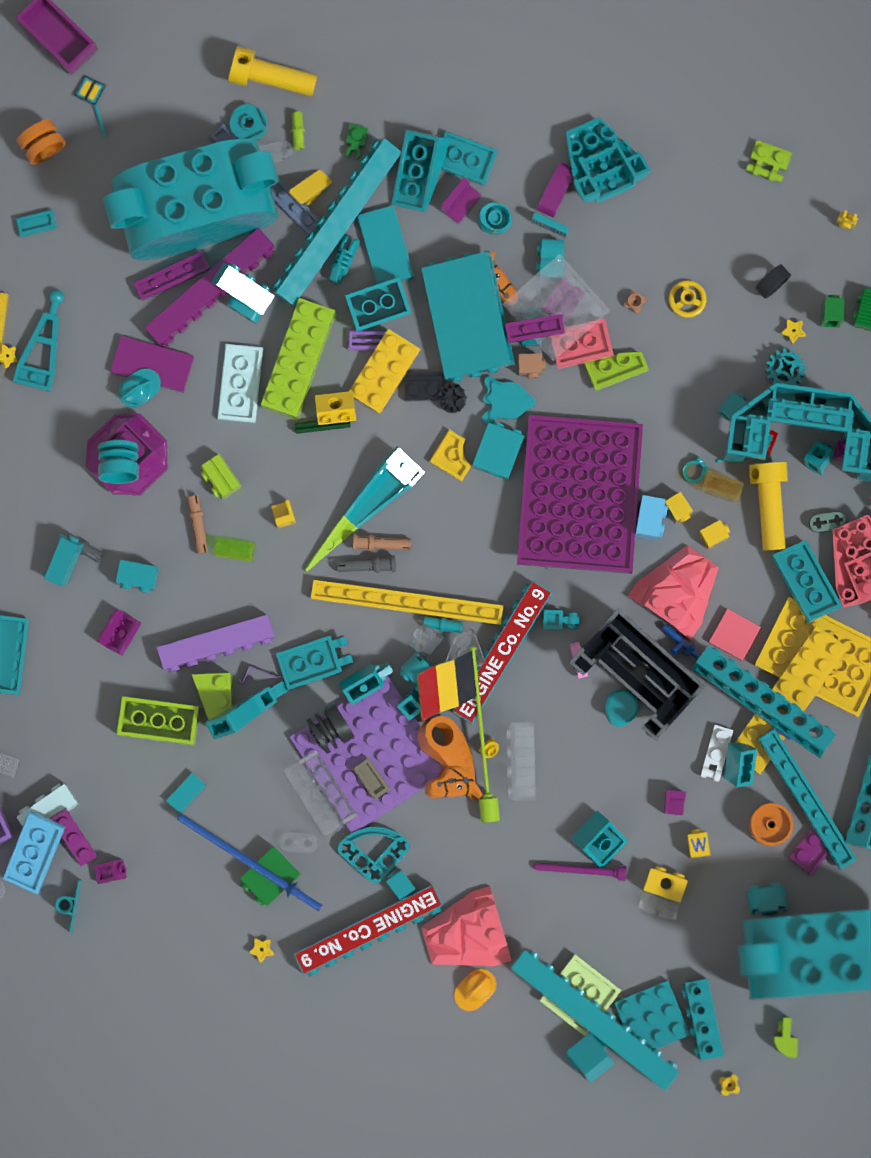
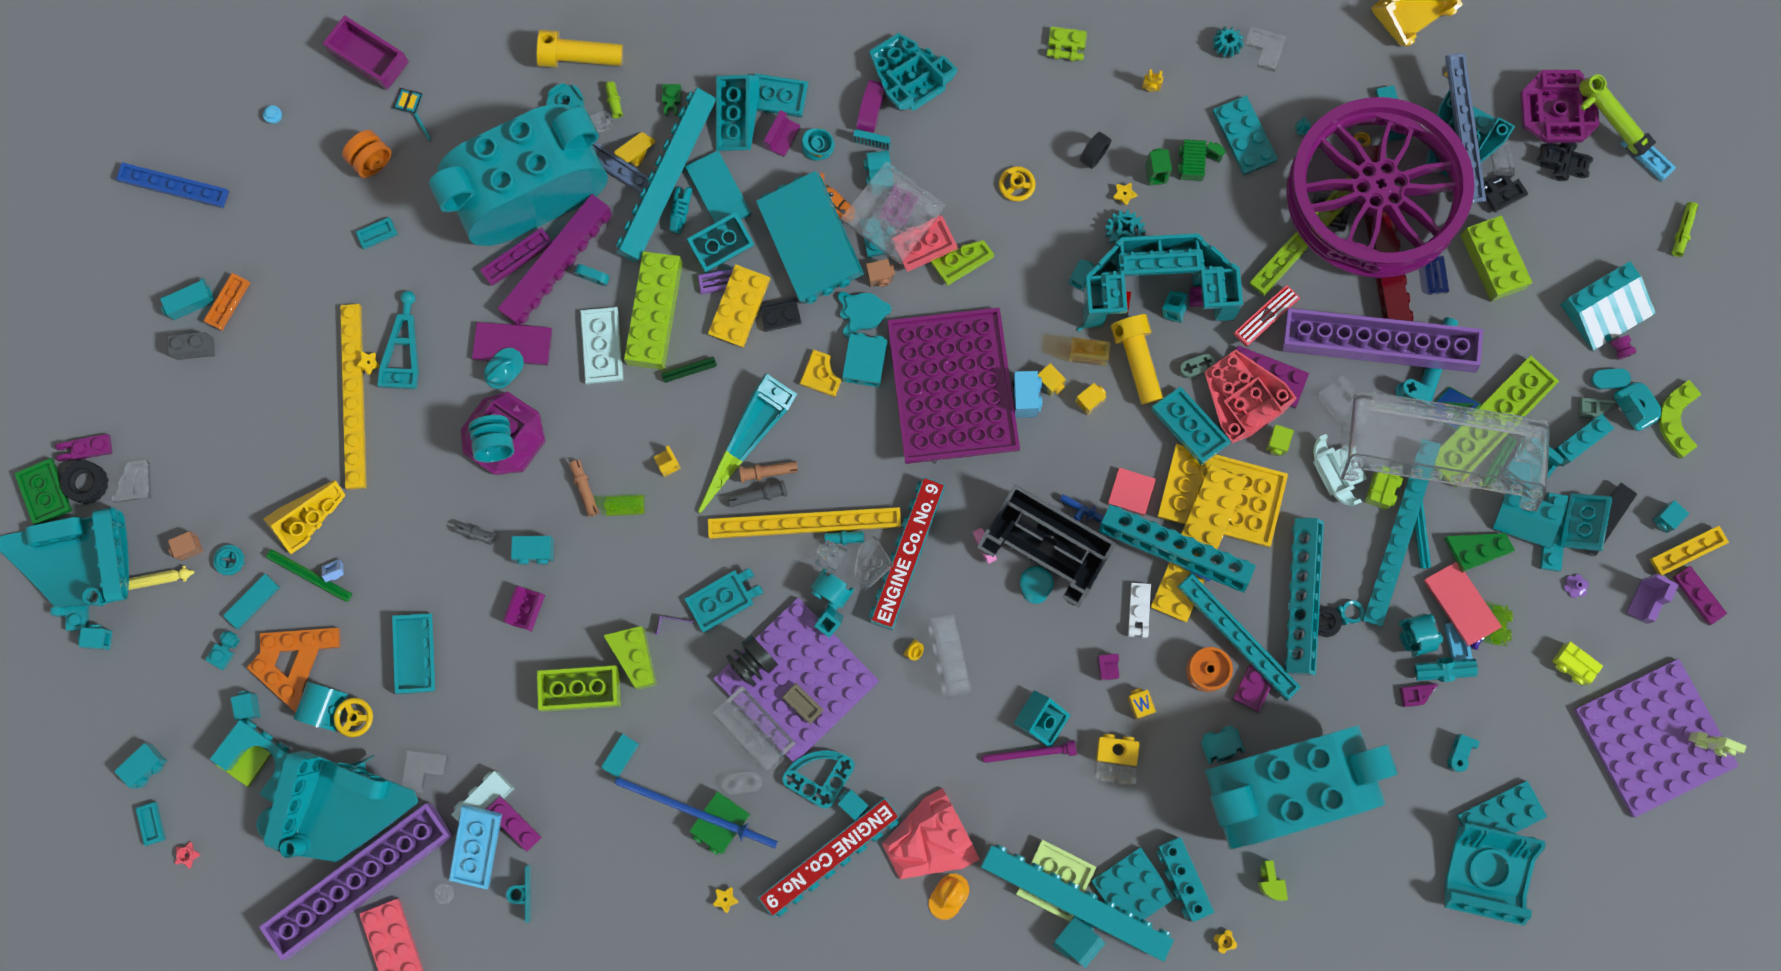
camera: 15 degrees left, 5 degrees down
teal brick [42,534,84,587] -> none
magenta bracket [94,860,127,885] -> none
medium lavender brick [157,614,275,673] -> none
lime brick [200,454,242,499] -> none
teal piece [205,681,288,740] -> none
brick [212,263,274,315] -> none
yellow brick [315,391,356,425] -> none
teal hinge [339,662,393,705] -> none
flag [417,646,500,822] -> none
orange animal [417,716,483,801] -> none
black gear [438,382,467,413] -> none
magenta plate [505,314,565,343] -> none
teal plate [543,610,580,630] -> none
nougat plate [624,291,646,313] -> none
coral wedge [627,545,718,640] -> none
teal piece [683,456,711,483] -> none
teal brick [724,742,757,787] -> none

